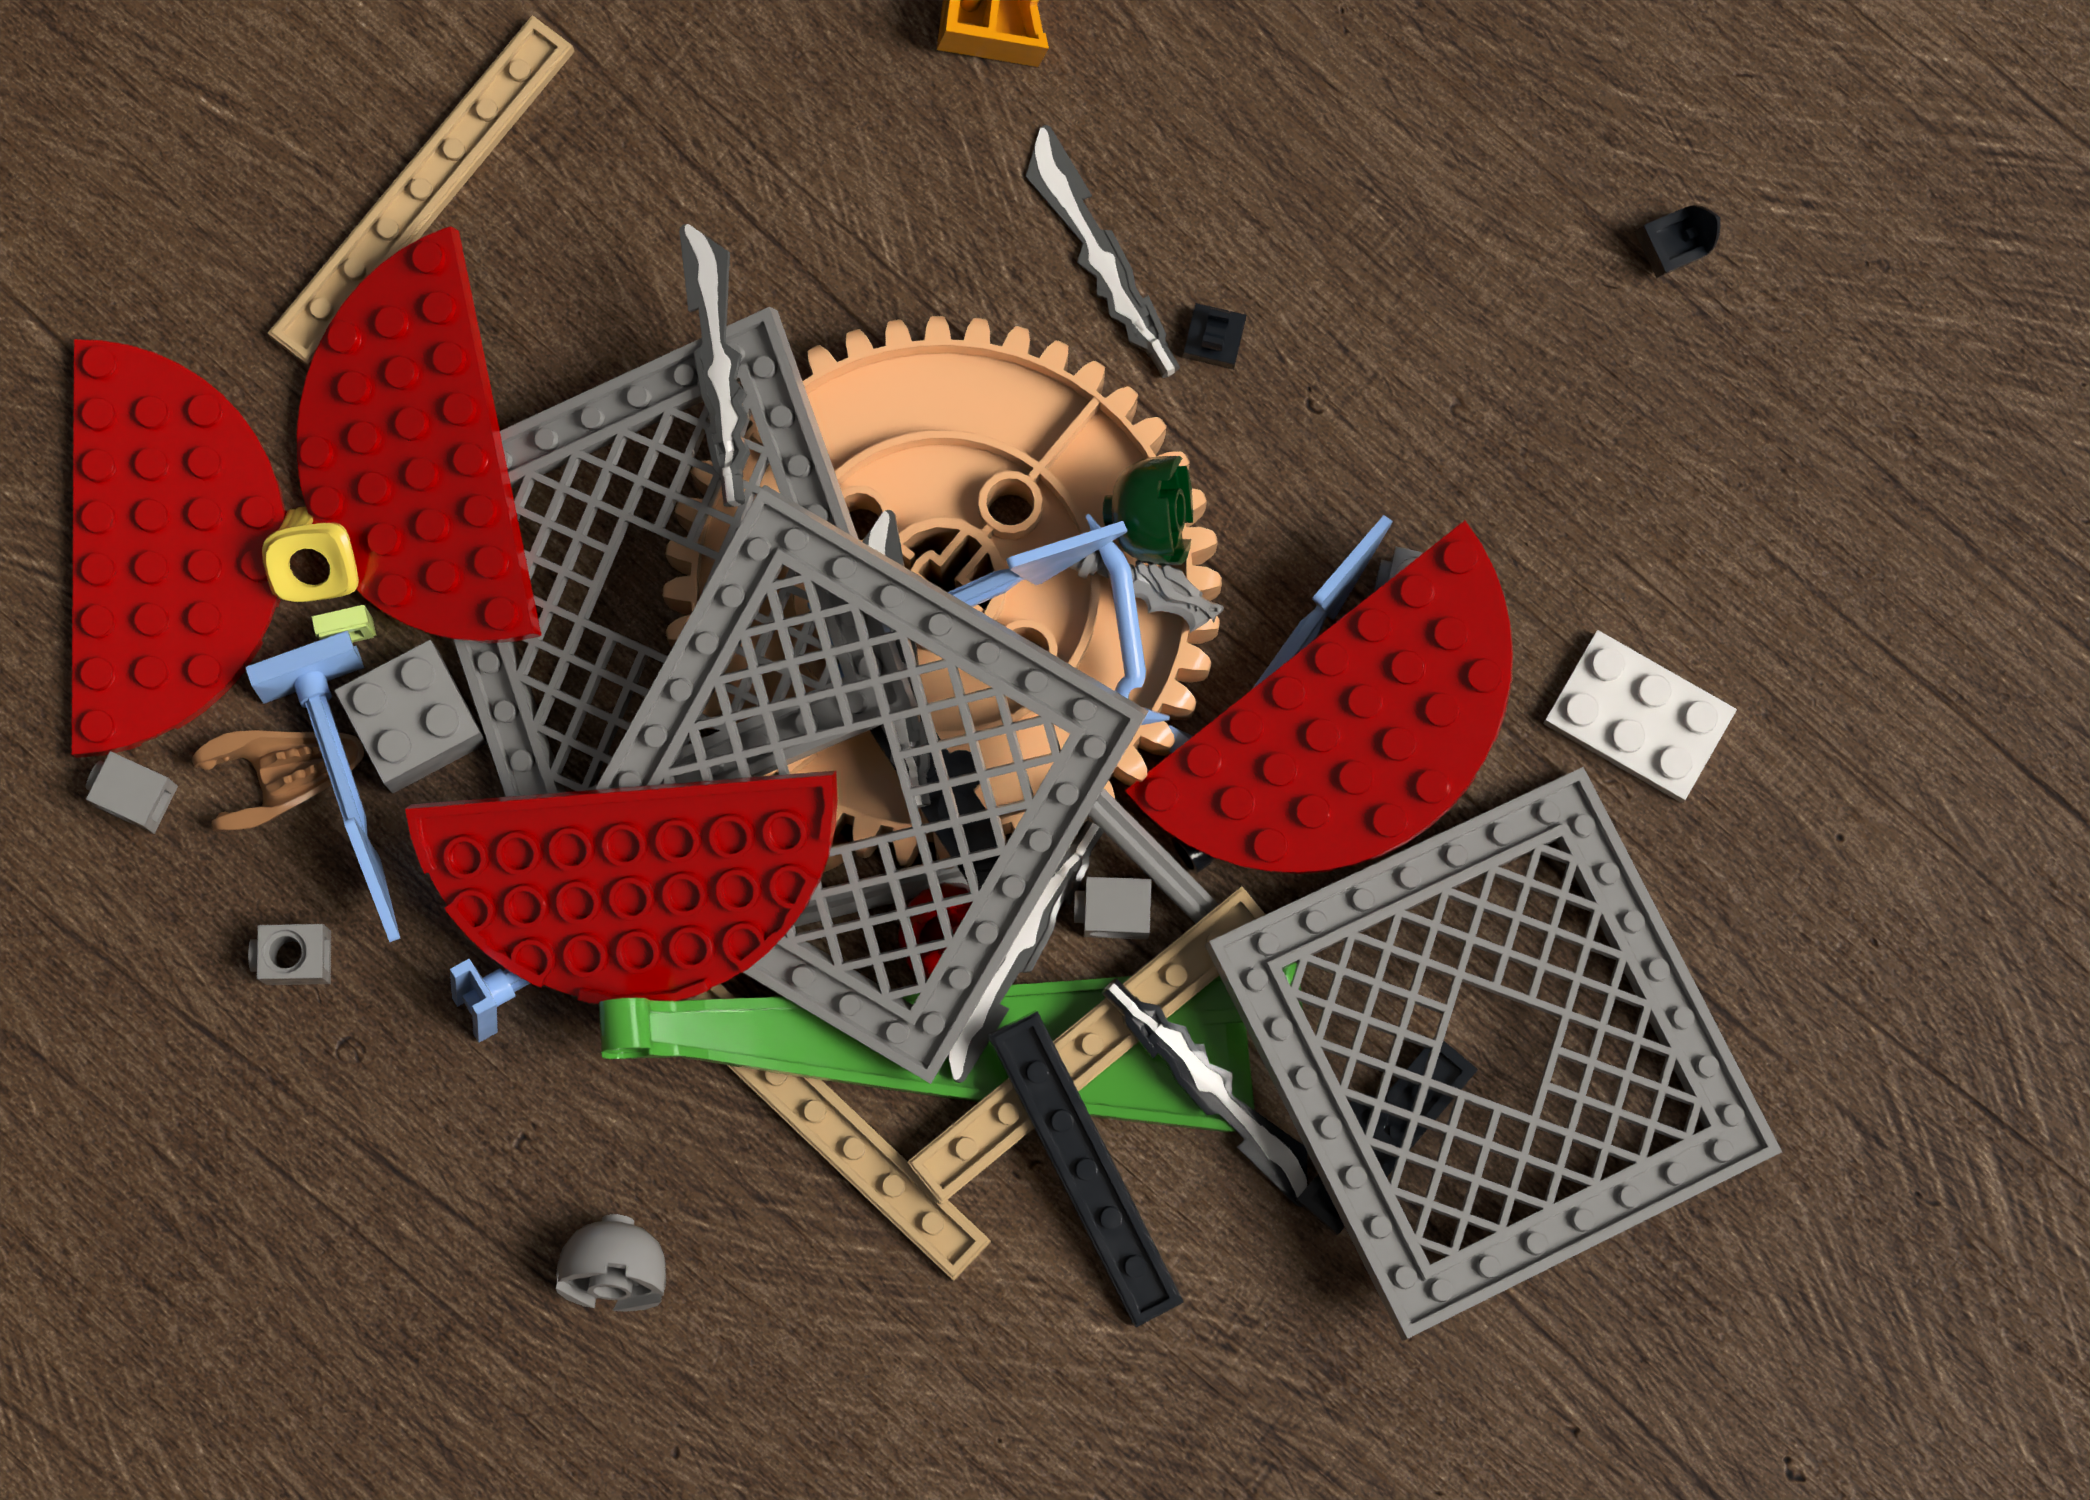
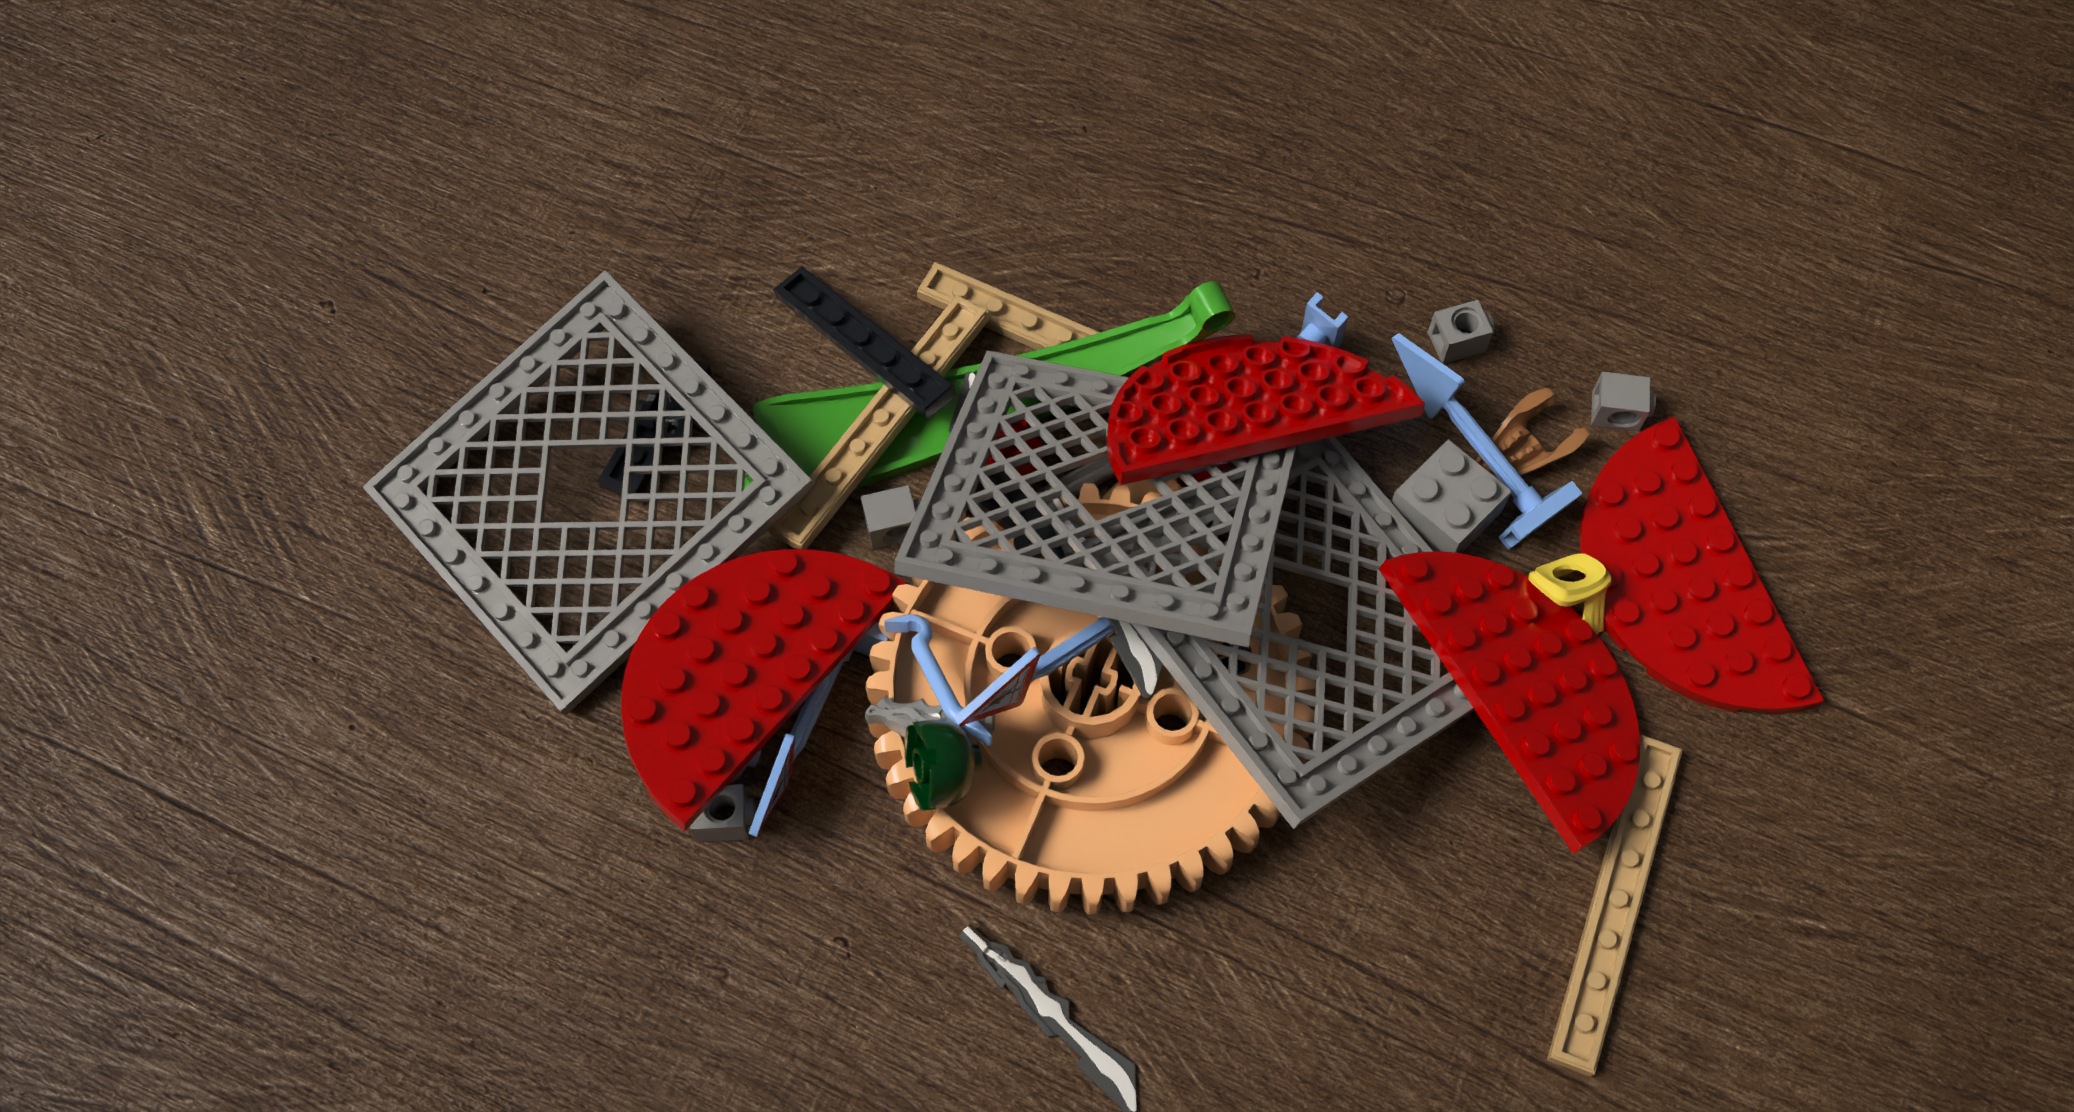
camera: 165 degrees right, 15 degrees down
yellowish green tile [312,605,376,643] -> none
light grey cylinder [556,1214,666,1312] -> none
dark grey sword [679,224,750,507] -> none
light grey axle [1088,789,1219,924] -> none
black sword [1102,978,1307,1207] -> none
black tile [1183,303,1247,370] -> none
white plate [1543,630,1737,803] -> none

